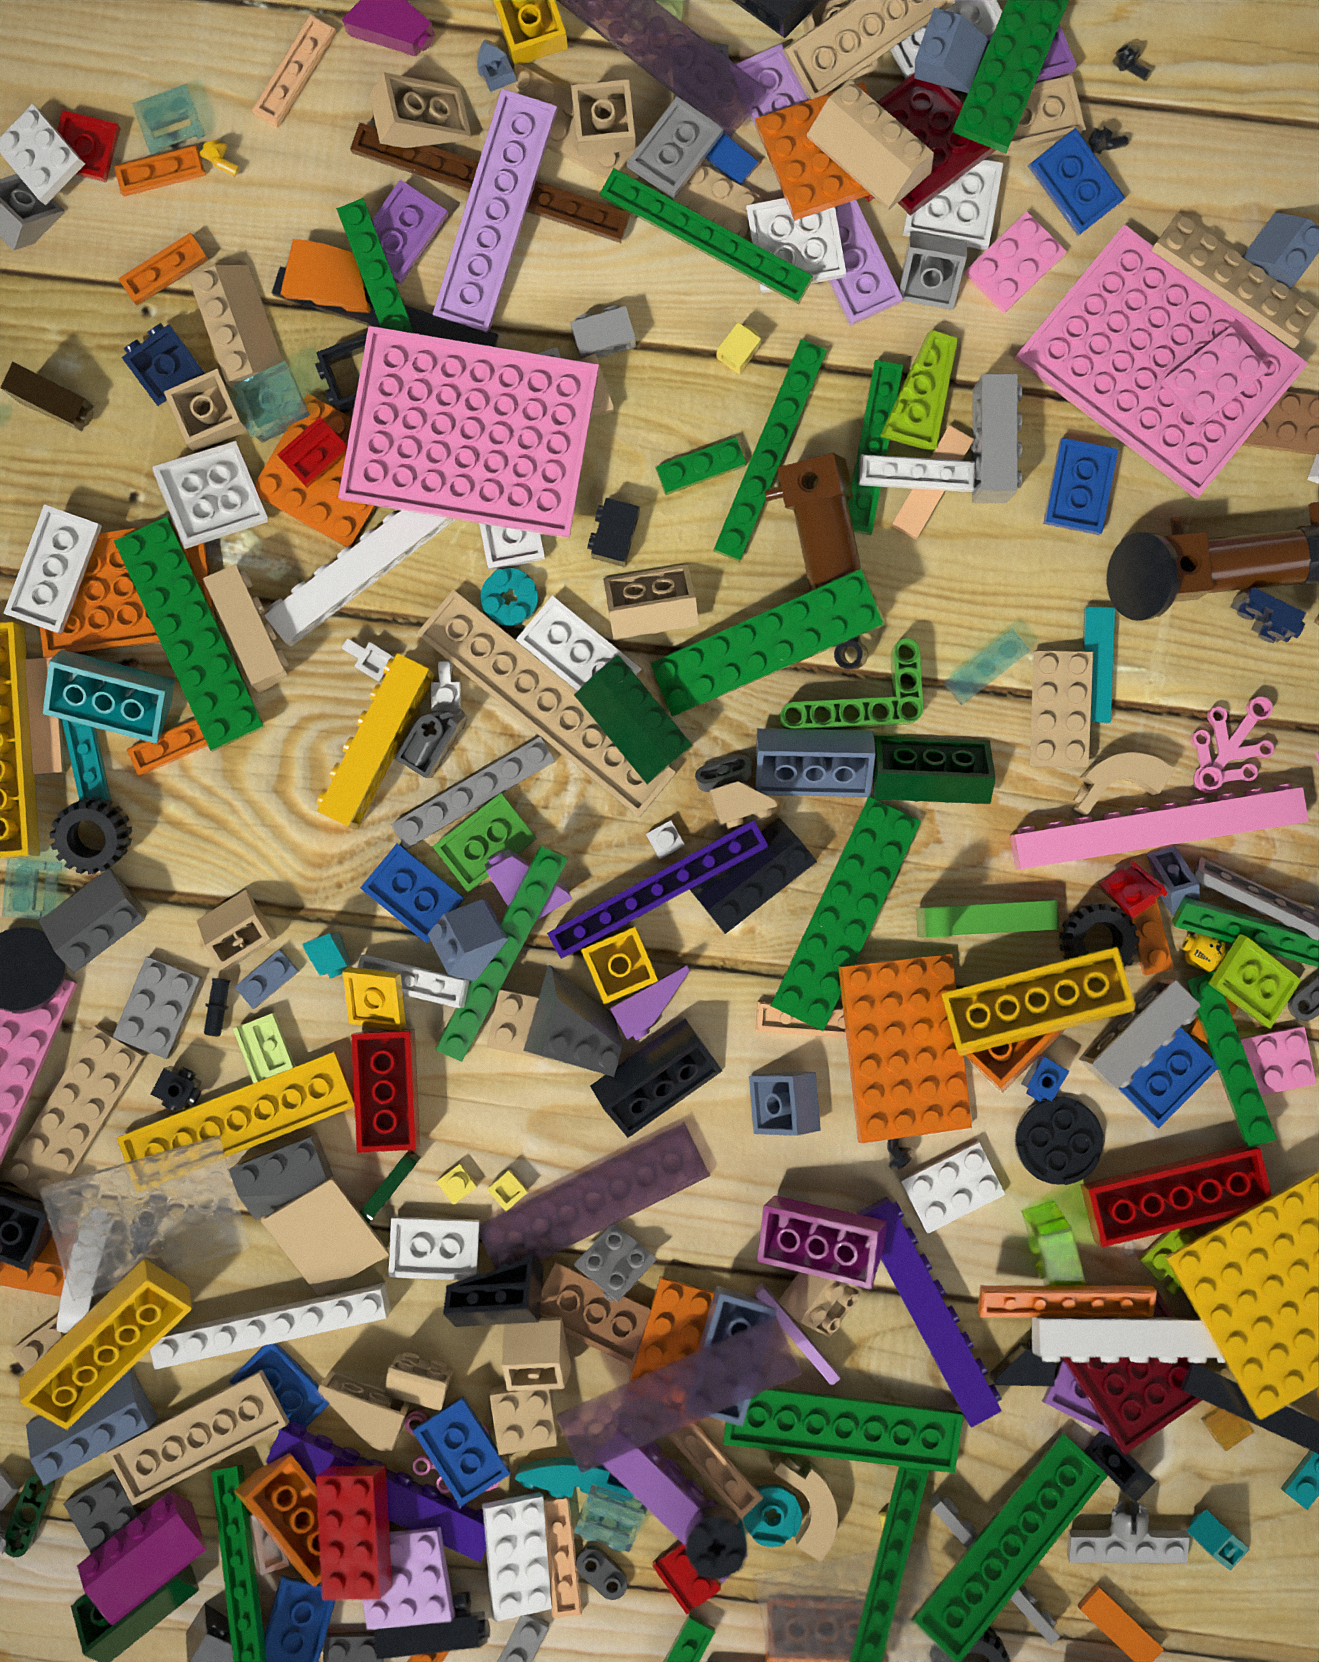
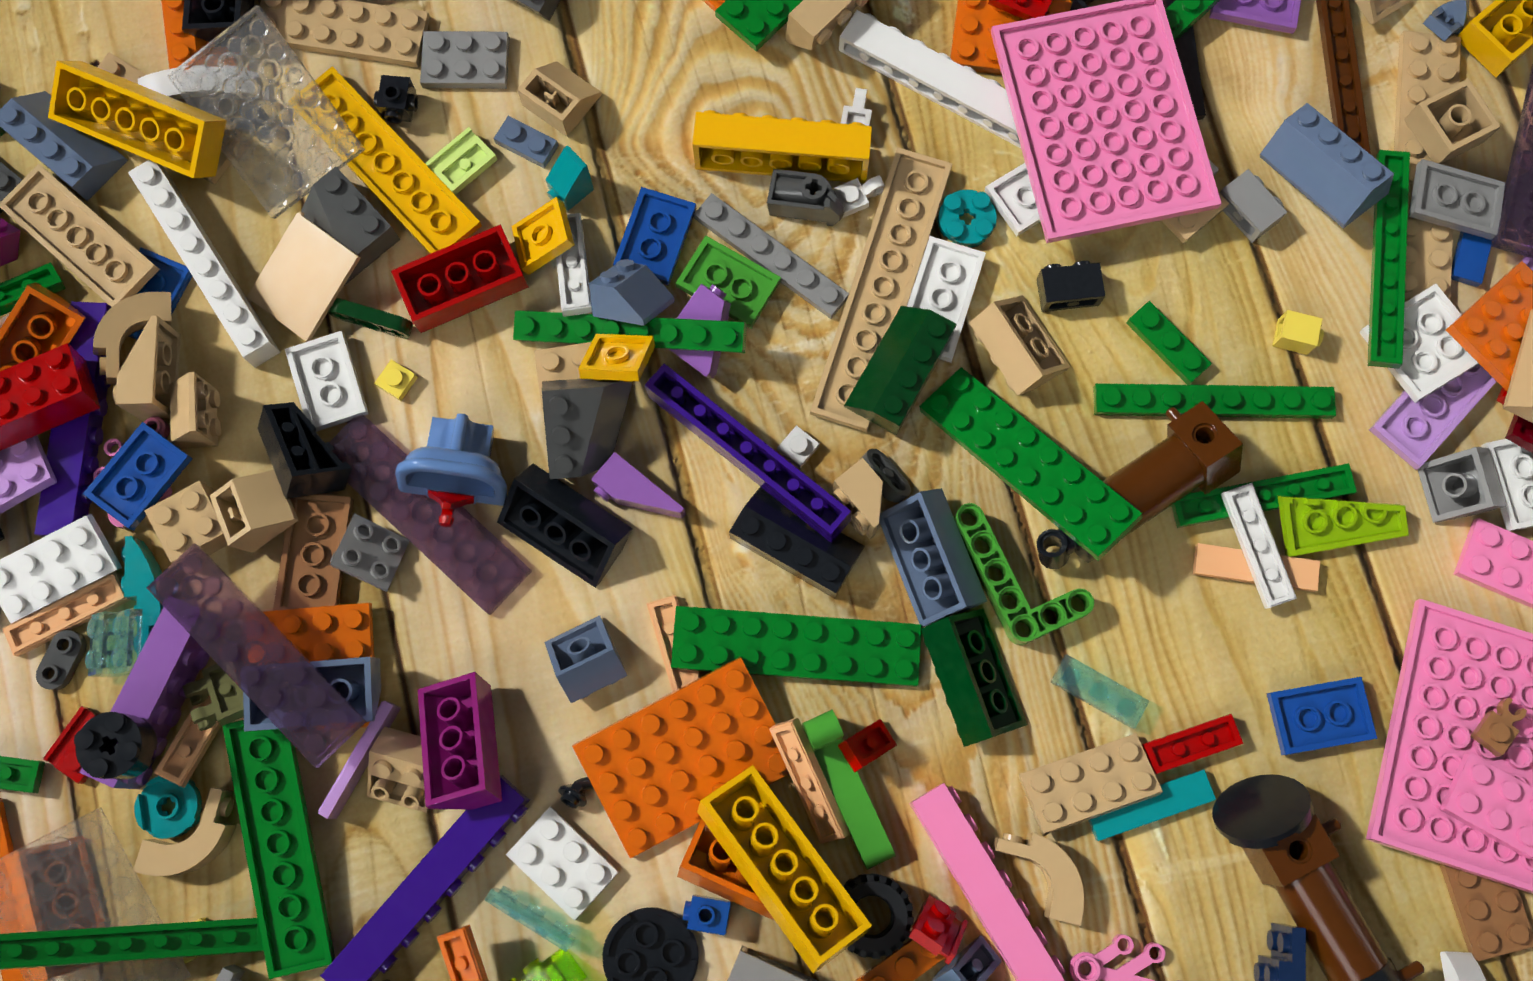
camera: 70 degrees right, 10 degrees down
black axle [204,978,231,1037] -> none
lavender plate [433,88,558,333] -> none
light yellow plate [487,1169,529,1211] -> none
yellow brick [581,926,658,1004] -> none
light grey brick [972,374,1022,503] -> none
none -> tan arch [93,292,171,385]
none -> olive plate [183,657,244,731]
none -> medium blue piece [395,414,507,527]
none -> clear light blue plate [485,886,577,952]
none -> yellow plate [578,334,655,382]
none -> light nougat tile [769,717,850,844]
none -> red plate [838,719,897,773]
none -> red plate [1141,714,1244,774]
none -> sand blue slope [1260,103,1394,229]
none -> medium nougat plate [1470,697,1527,757]

